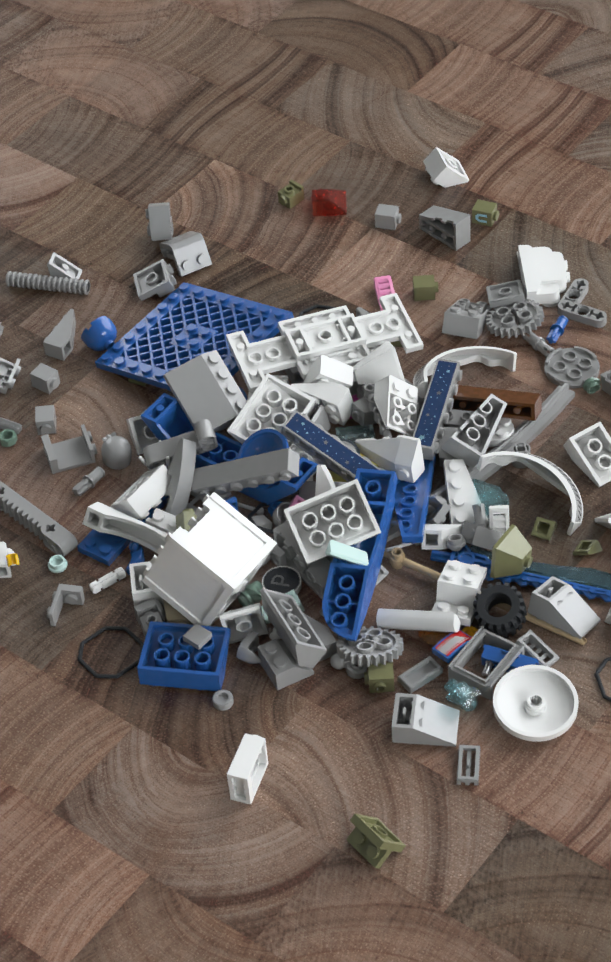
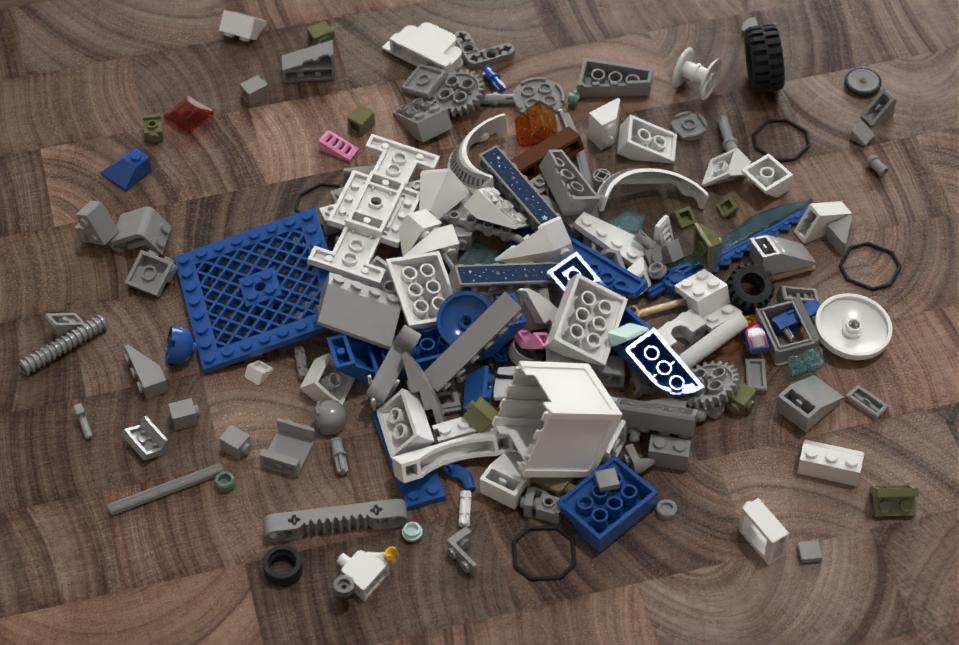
camera: 55 degrees left, 5 degrees up
none -> blue slope [101,148,152,192]
none -> white slope [244,360,274,385]
none -> clear orange slope [514,100,558,147]
none -> white slope [588,98,620,150]
none -> white arch [656,308,707,353]
none -> white slope [797,439,864,487]
none -> light grey tile [797,540,822,563]

